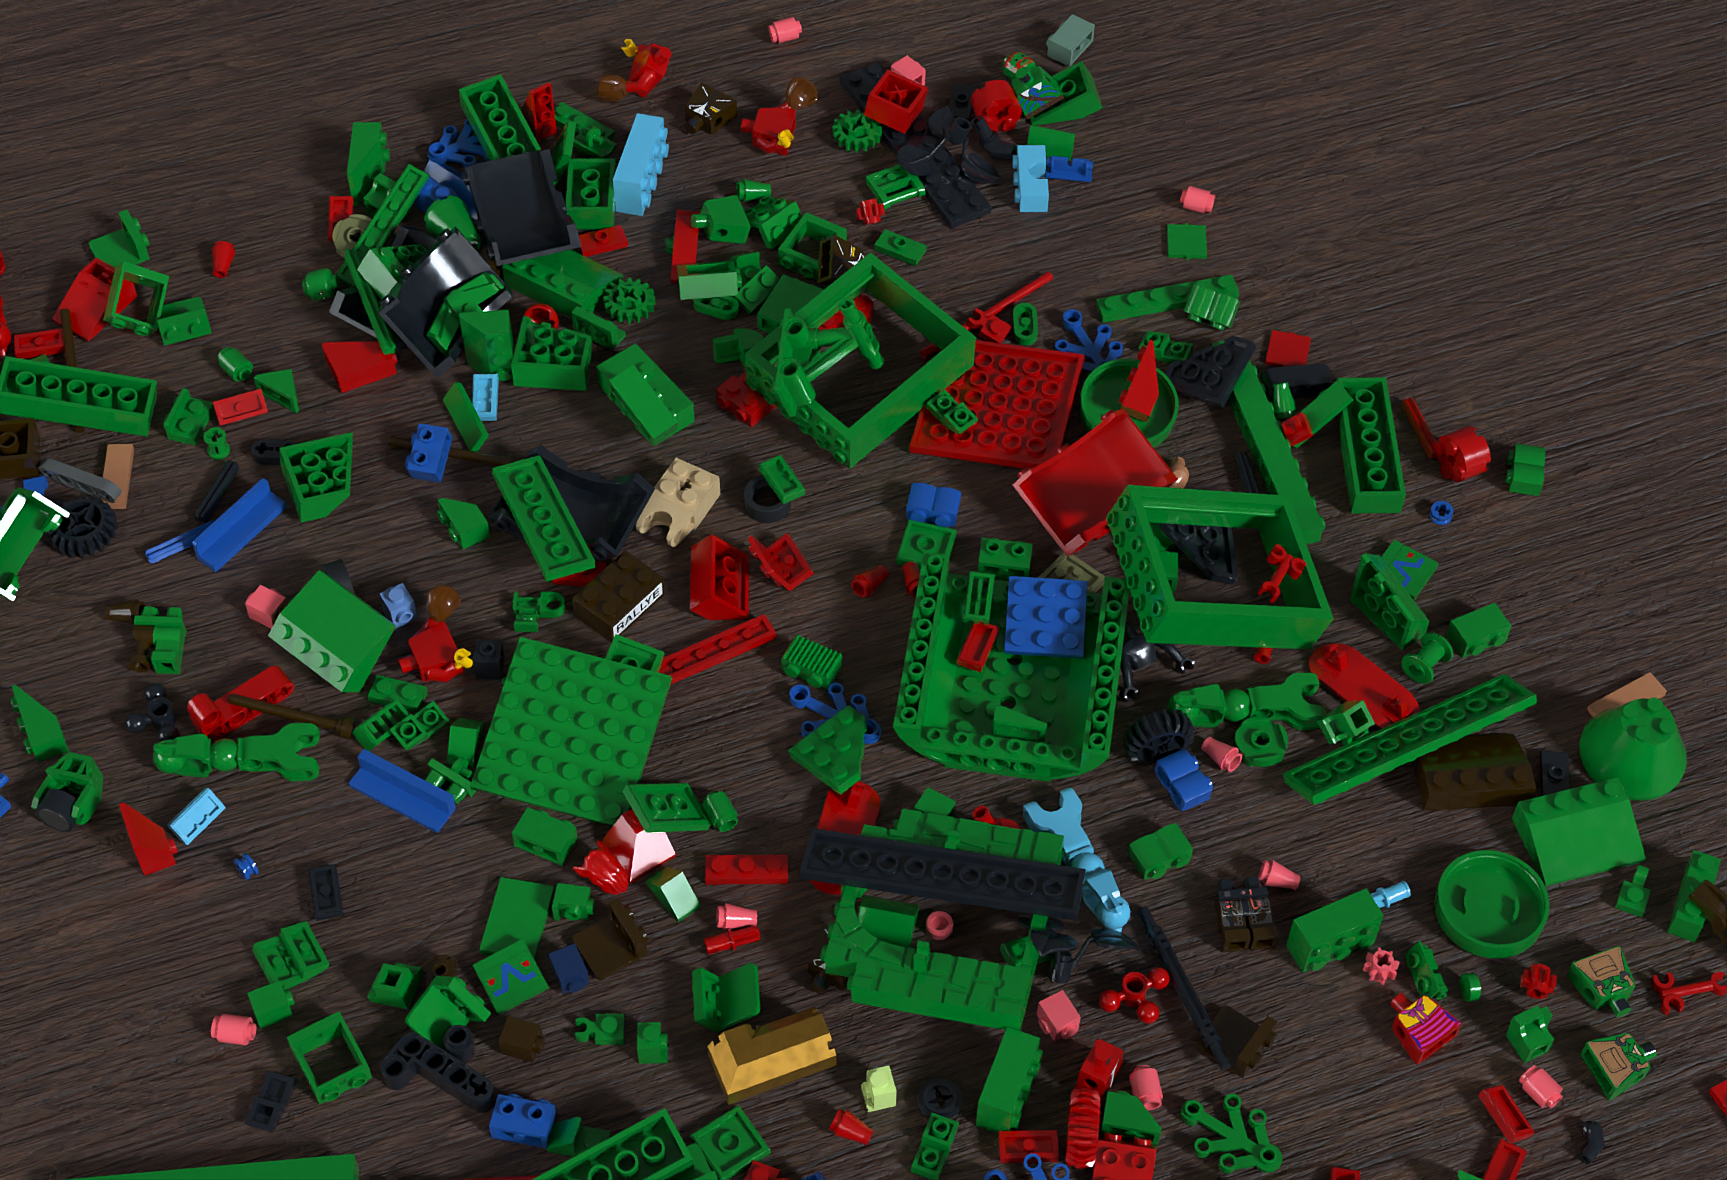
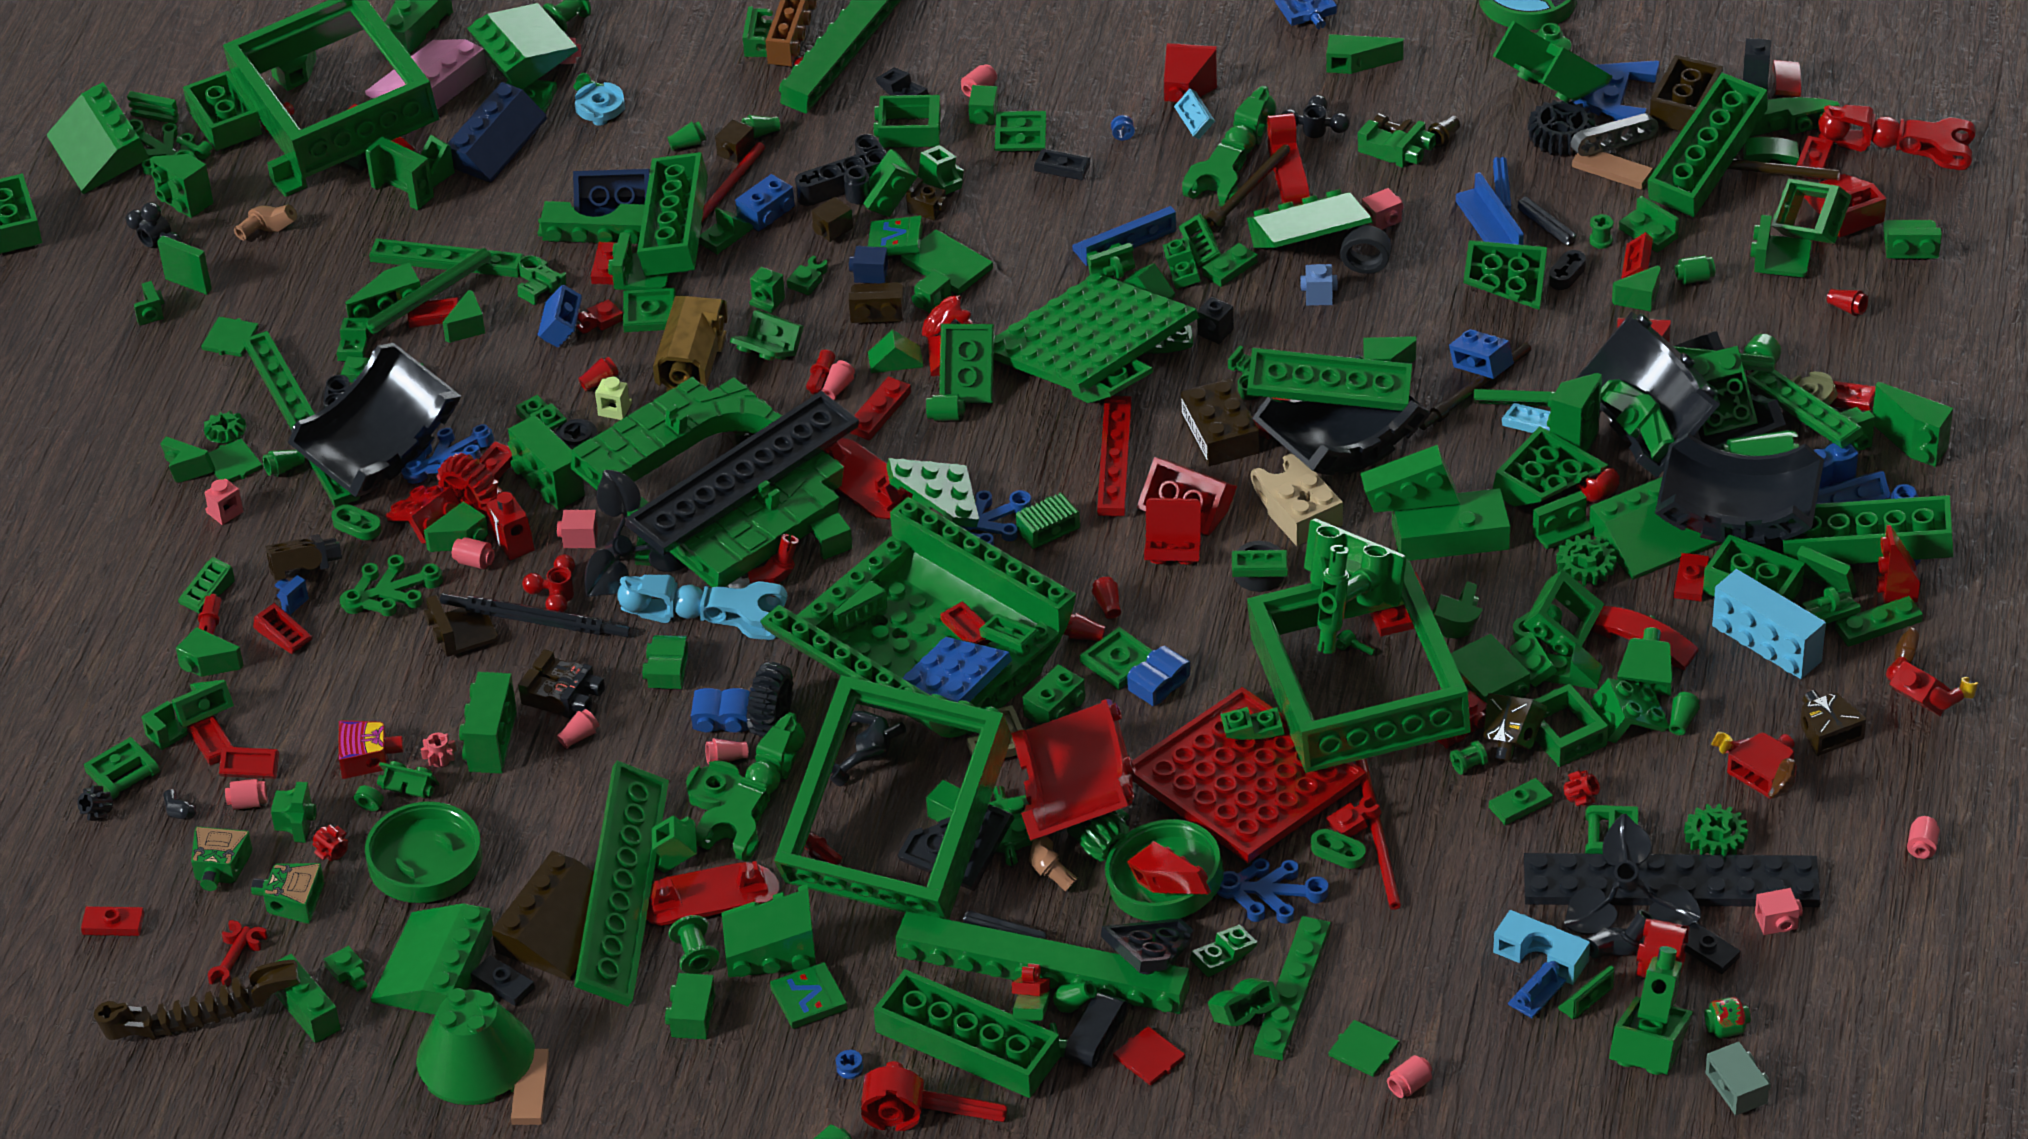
camera: 125 degrees right, 10 degrees down
green piece [31,752,104,832] -> none
red torso [397,585,473,683] -> none
green brick [512,807,578,866] -> none
red brick [864,70,928,134] -> none
red bar [1258,544,1307,603] -> none
medium azure axle [1370,881,1411,909] -> none

